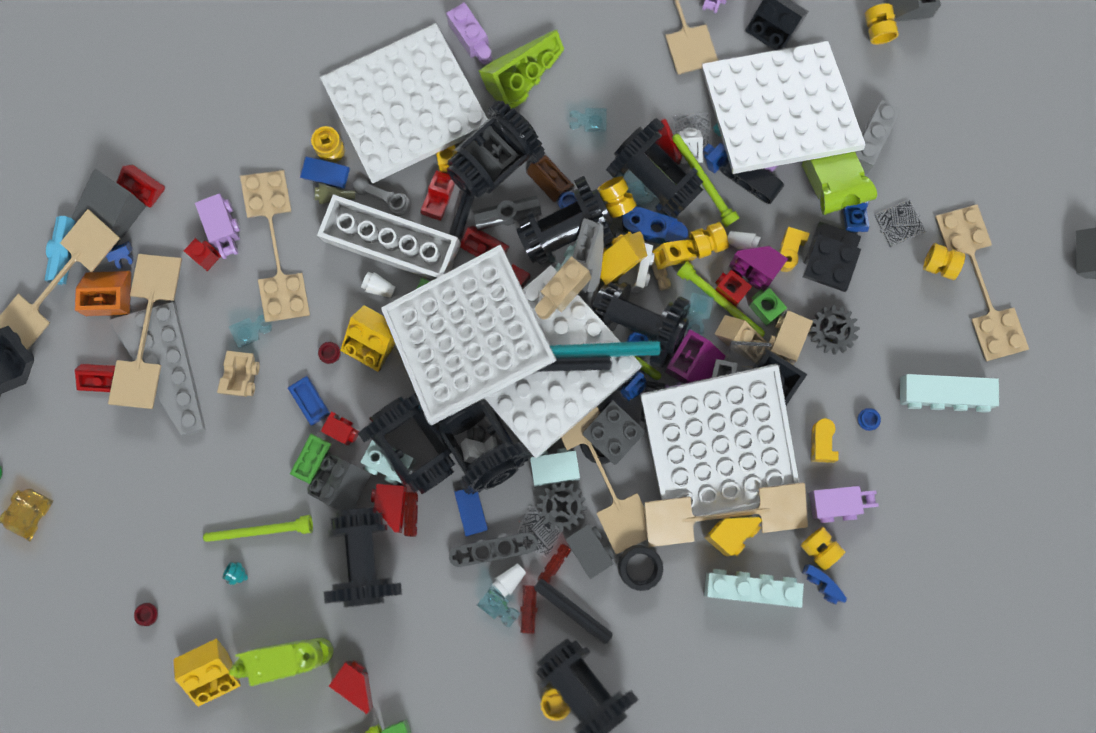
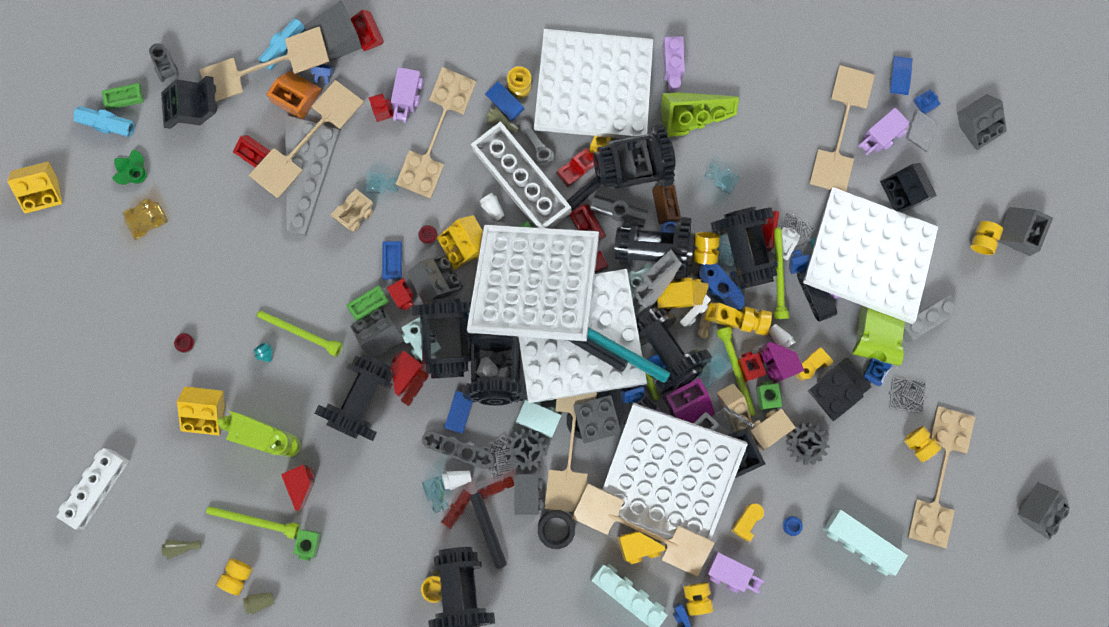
camera: 20 degrees right, 0 degrees up
tan brick [535,256,592,320] -> none
none -> dark grey slope [407,255,463,304]

